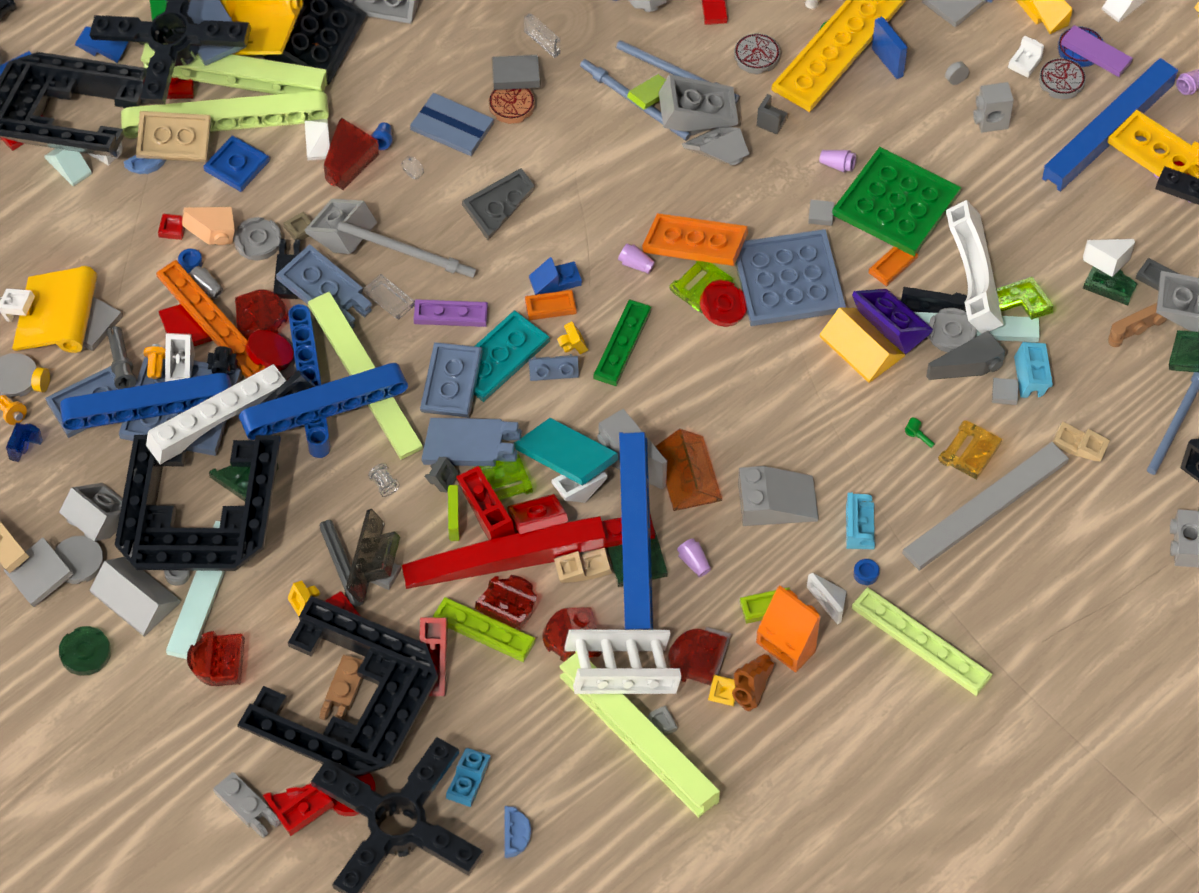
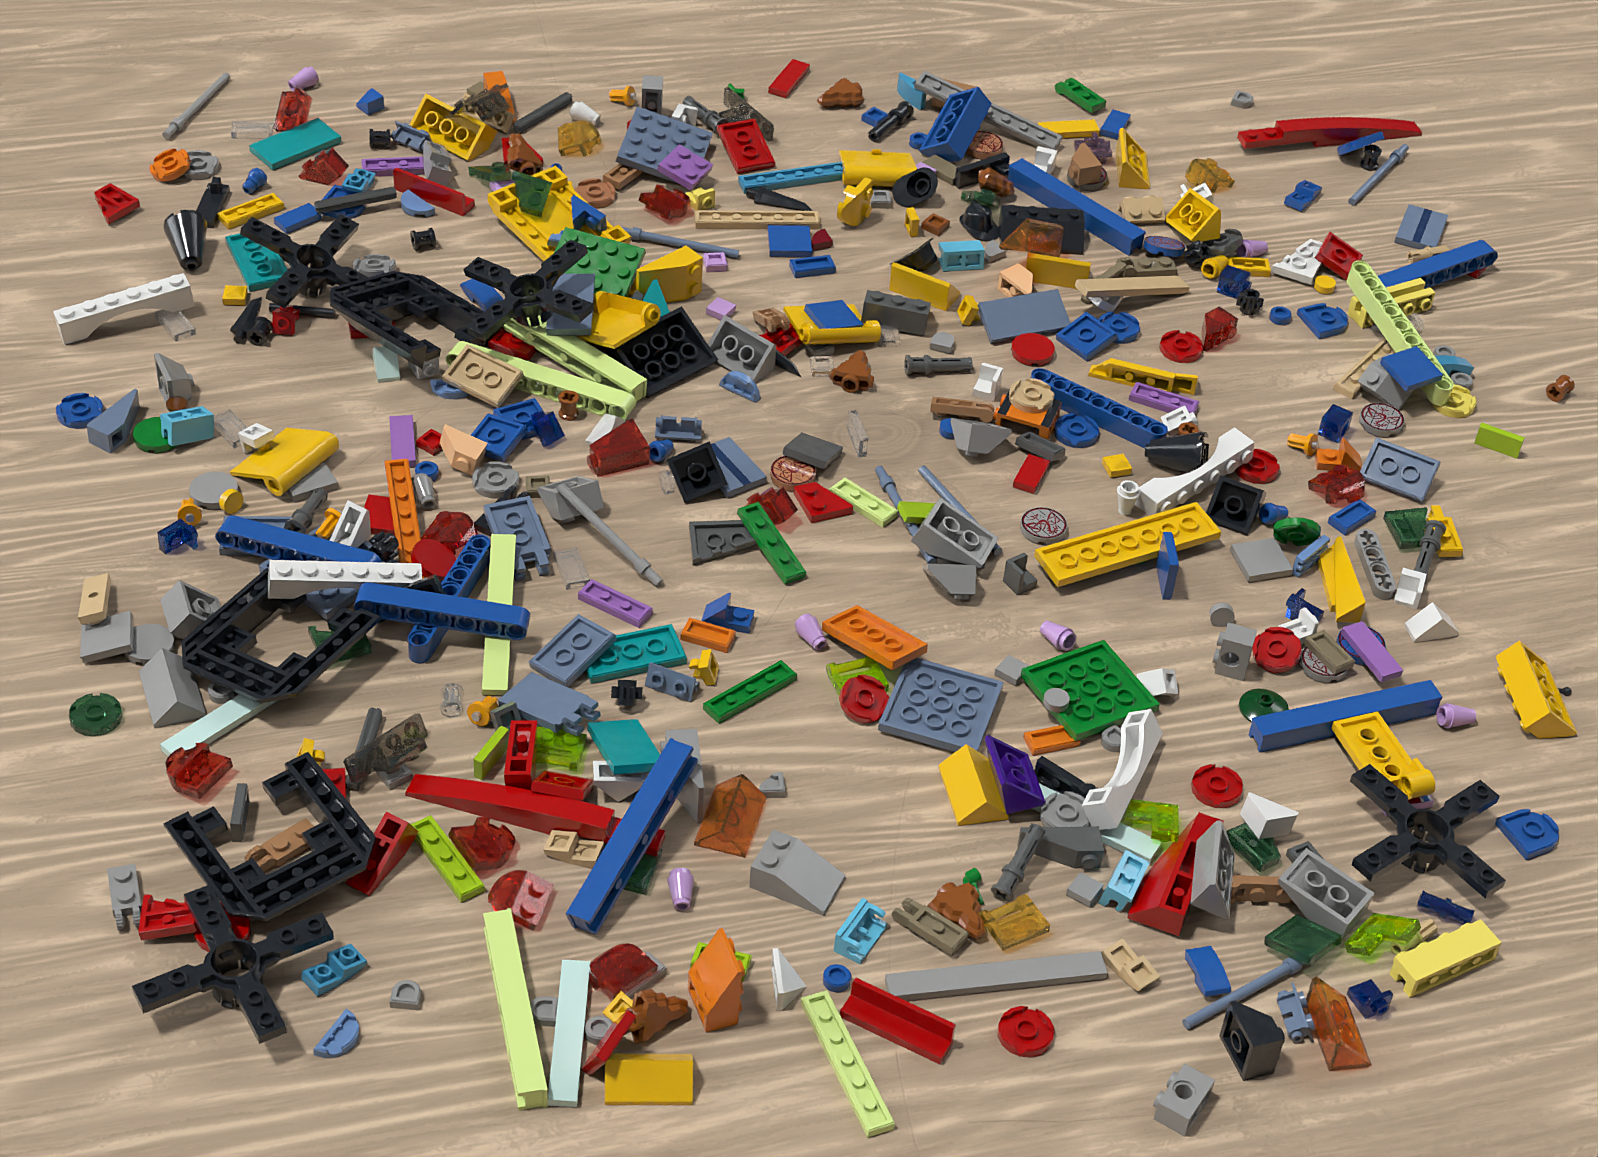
camera: 25 degrees right, 15 degrees down
white fence [564,629,681,694] -> none
none -> dark grey tile [230,783,250,842]
none -> medium lavender tile [389,415,416,467]
none -> light grey tile [389,980,421,1010]
none -> light orange piece [467,695,498,726]
none -> blue tile [471,413,528,462]
none -> clear blue bracket [525,410,565,447]
none -> light aqua tile [548,960,590,1107]
none -> dark orange bush [558,390,579,421]
none -> red tile [581,1010,636,1075]
none -> light grey tile [585,1016,612,1045]
none -> yellow slope [605,1054,693,1105]
none -> black gear [611,680,643,706]
none -> sand blue hinge [655,415,702,441]
none -> black slope [665,441,728,503]
none -> medium blue tile [719,371,760,402]
none -> green tile [737,502,807,584]
none -> clear red slope [745,486,798,525]
none -> light grey tile [759,772,785,798]
none -> red wing [793,482,853,523]
none -> yellowish green tile [830,478,898,528]
none -> red panel [840,978,956,1065]
none -> dark tan hinge [891,897,969,956]
none -> dark orange rock [927,882,985,939]
none -> dark grey pin [991,823,1046,902]
none -> red tile [997,1006,1054,1058]
none -> light grey tile [1043,688,1070,713]
none -> light grey tile [1101,725,1121,752]
none -> red wedge [1127,812,1224,936]
none -> white panel [1137,668,1178,696]
none -> blue slope [1185,946,1231,996]
none -> light grey slope [1190,820,1235,919]
none -> red tile [1191,764,1243,808]
none -> dark green dish [1239,688,1289,723]
none -> red tile [1252,627,1302,673]
none -> clear blue bracket [1285,588,1324,622]
none -> dark tan tile [1304,630,1355,675]

